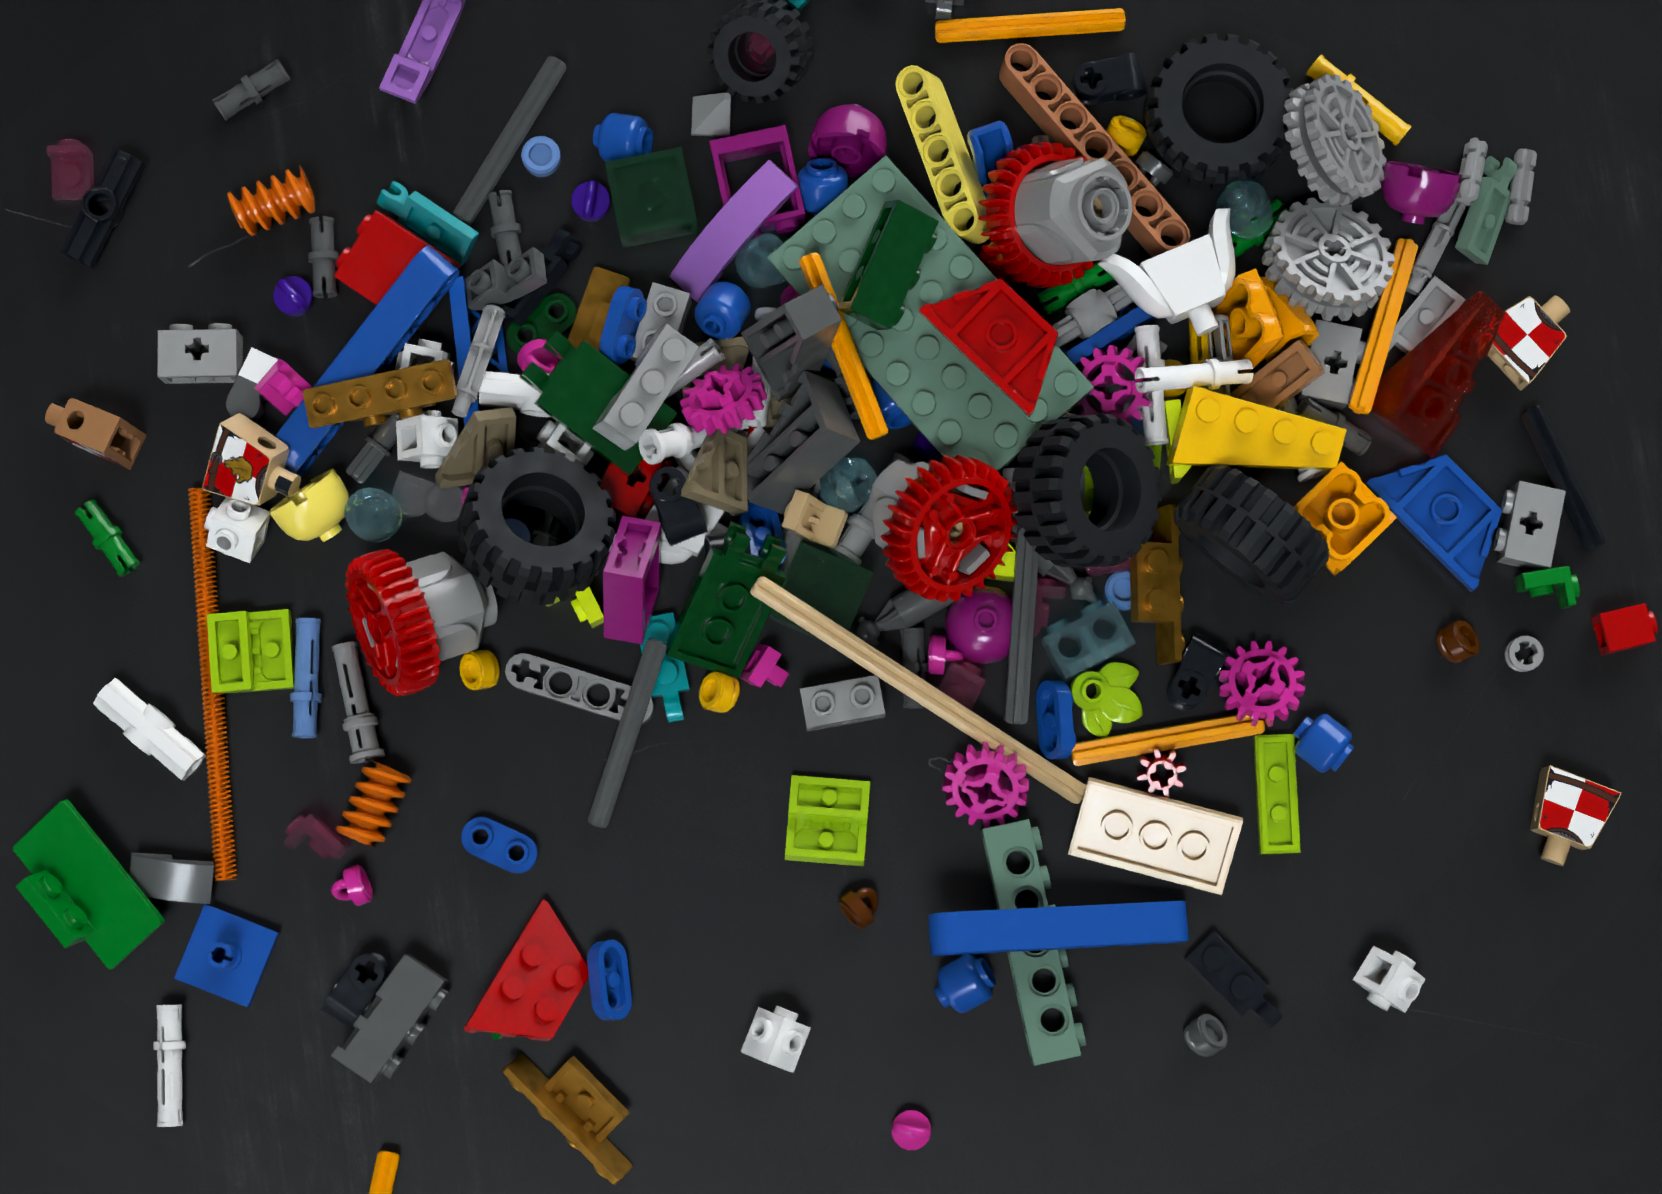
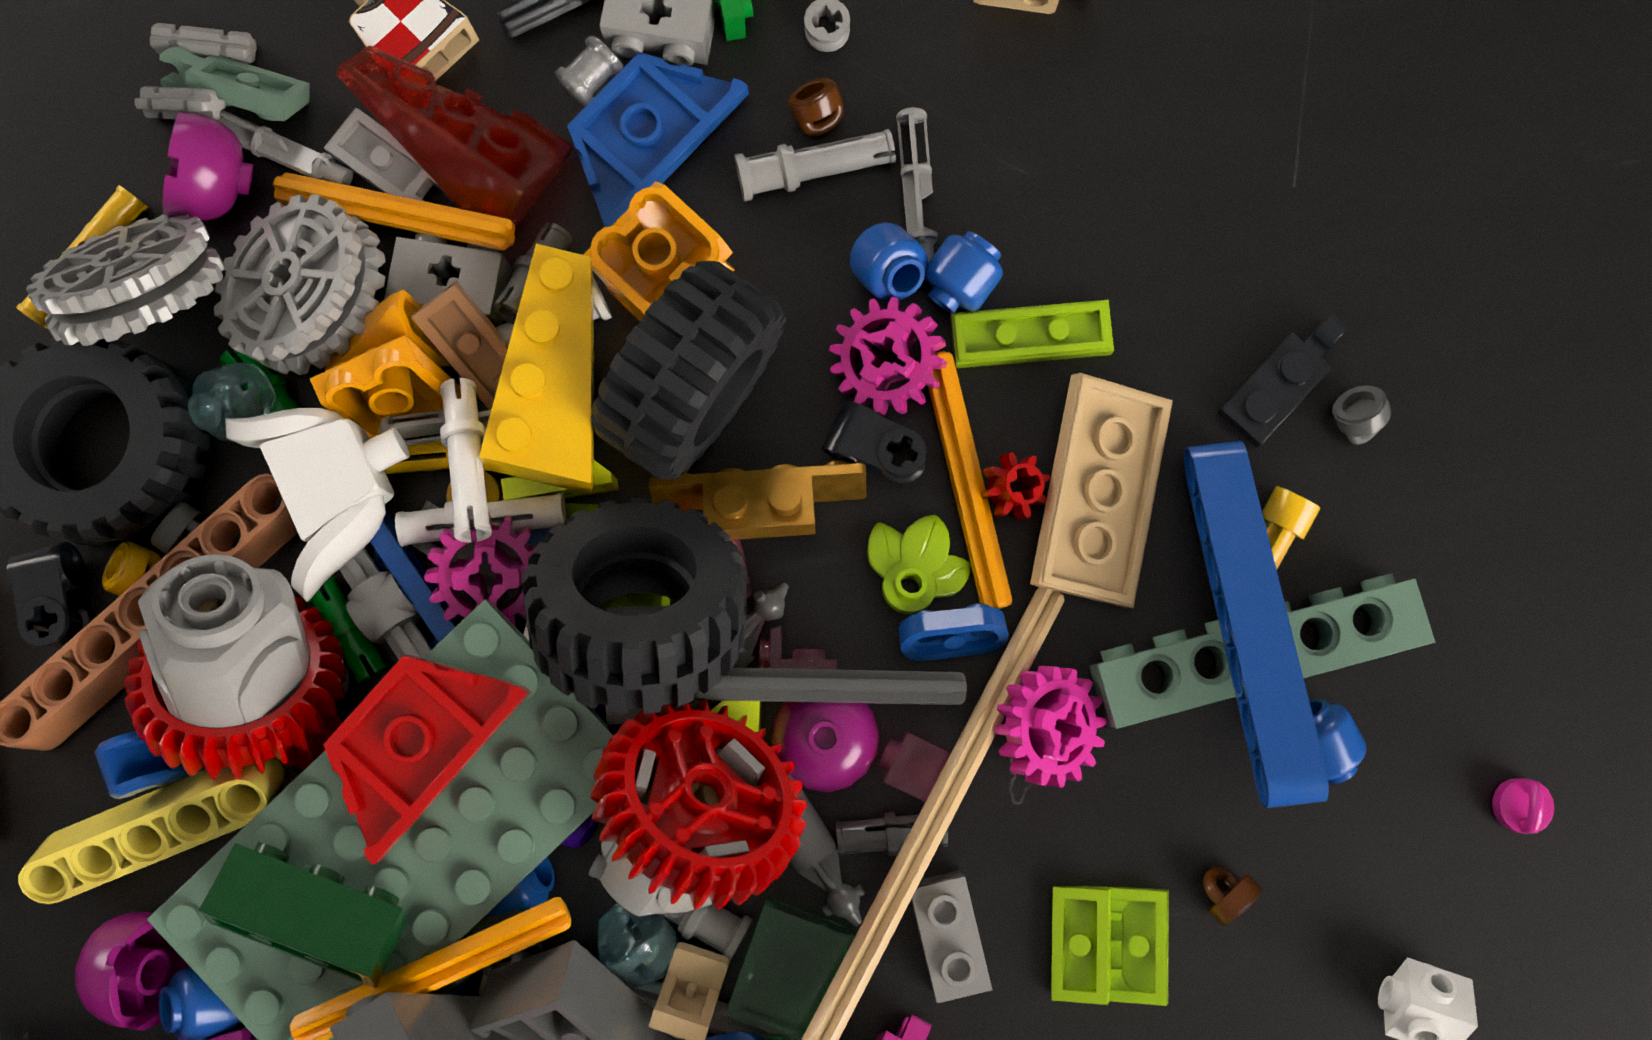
camera: 90 degrees left, 0 degrees up
dark pink tile [927,635,964,675] -> none
clear light blue brick [1041,600,1136,682] -> none
medium blue tile [1104,570,1131,611] -> none
white brick [1353,946,1425,1013] -> none
none -> clear bush [555,35,624,106]
none -> light grey pin [734,129,896,202]
none -> blue head [850,222,928,302]
none -> light grey piece [896,107,938,263]
none -> yellow piece [1262,486,1321,570]

